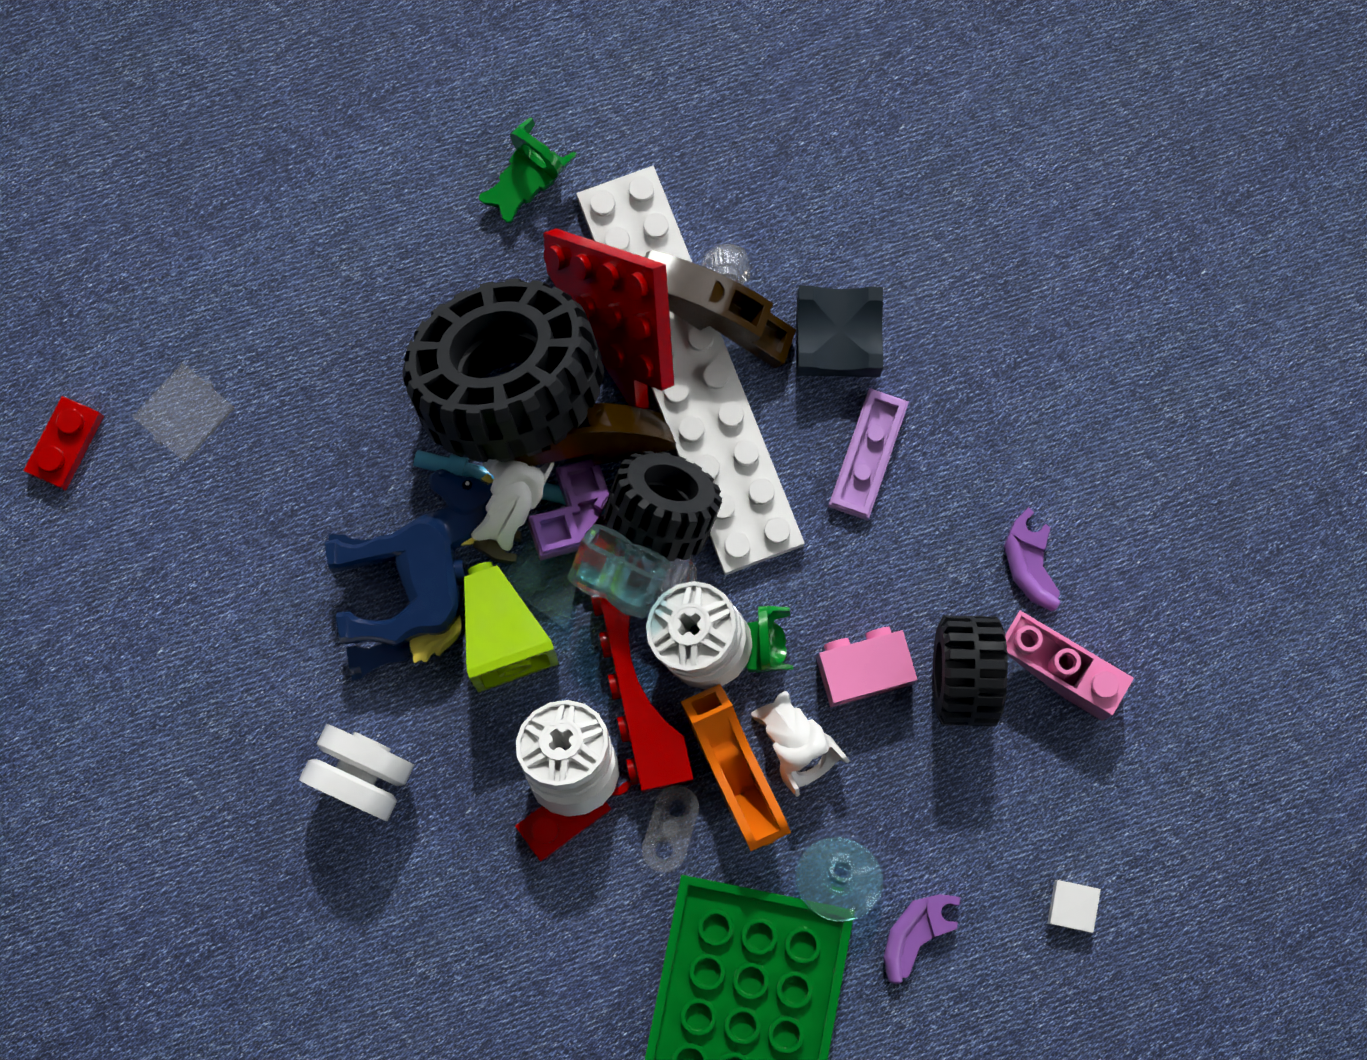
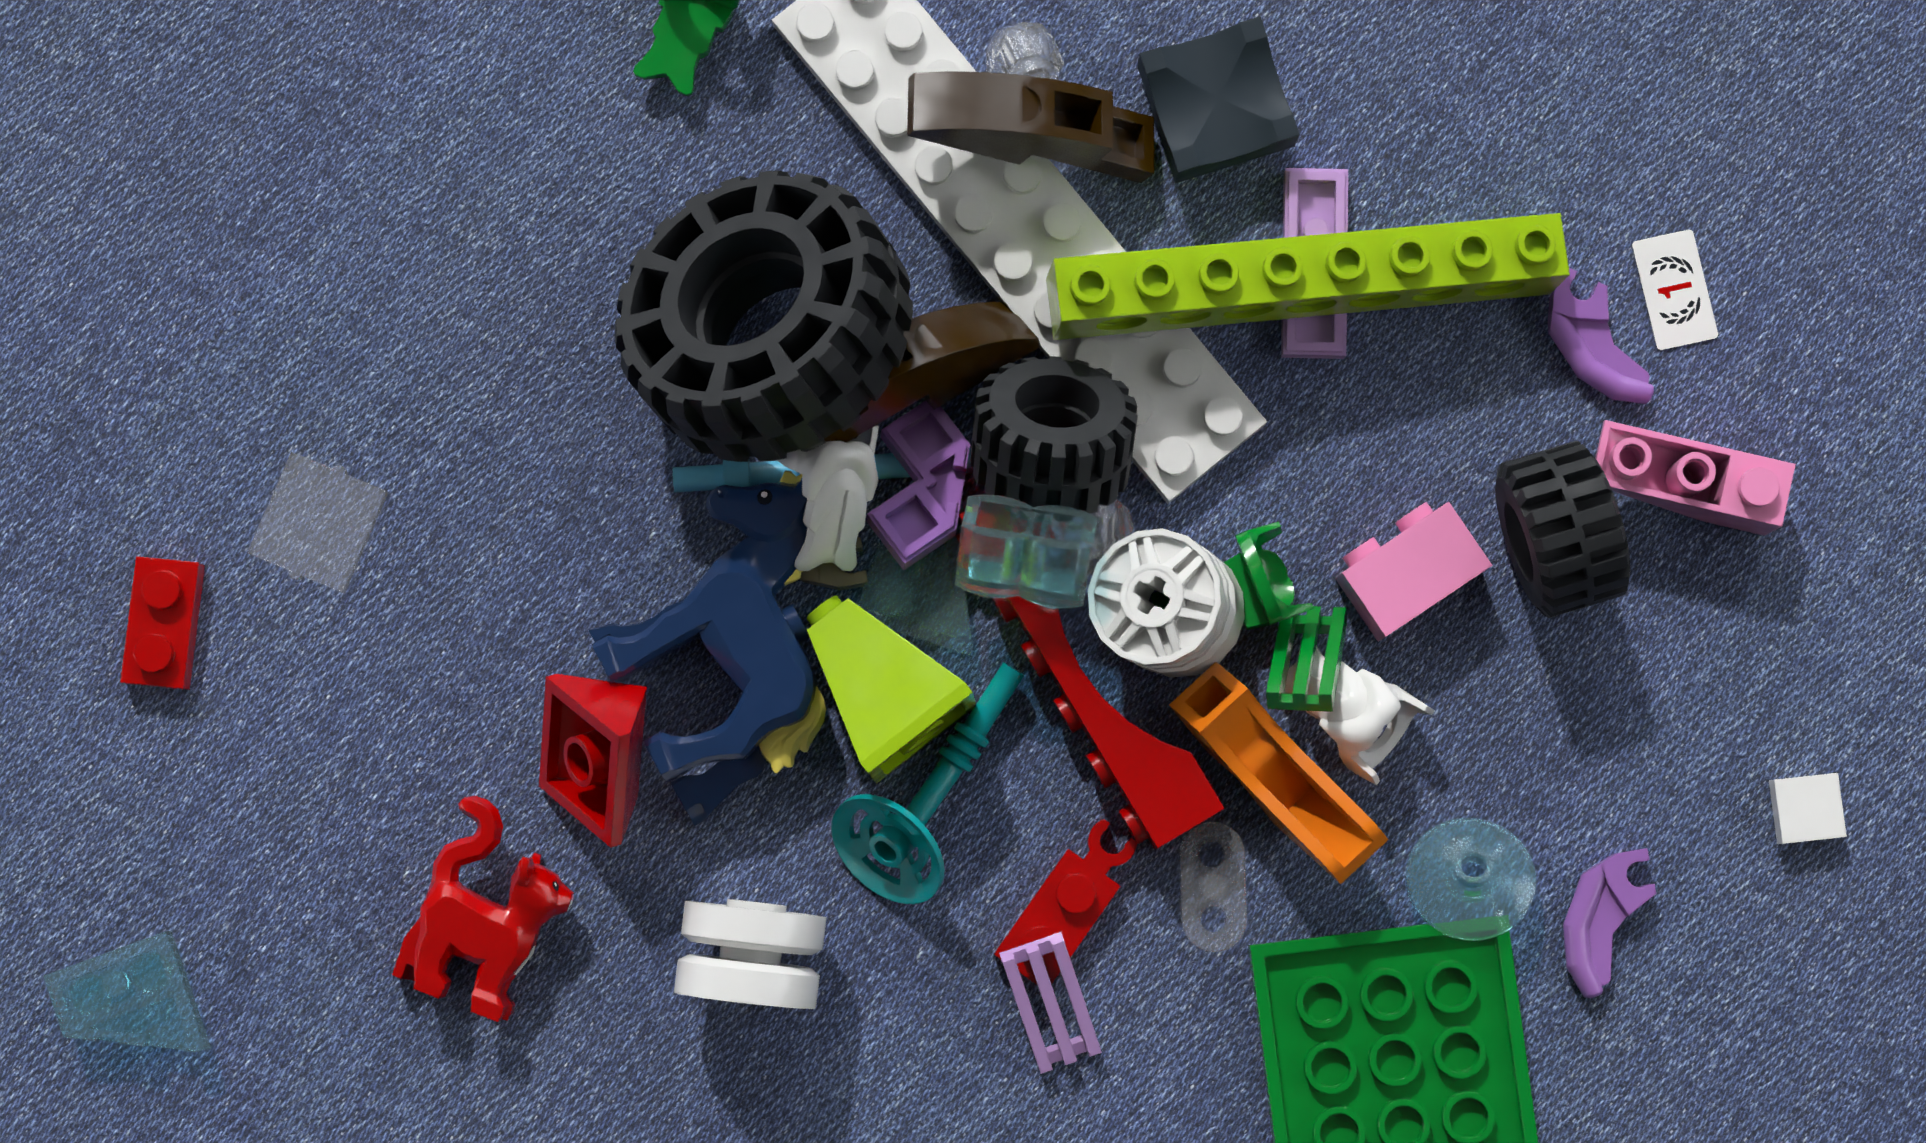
camera: 10 degrees left, 5 degrees up
white wheel [516,700,619,817] -> none
red wing [543,228,674,409] -> none
none -> red animal [392,795,574,1022]
none -> red slope [539,674,647,848]
none -> teal dish [831,662,1024,904]
none -> lavender tile [999,932,1102,1074]
none -> lime brick [1046,213,1570,340]
none -> green tile [1266,606,1347,712]
none -> white sticker [1632,230,1718,350]

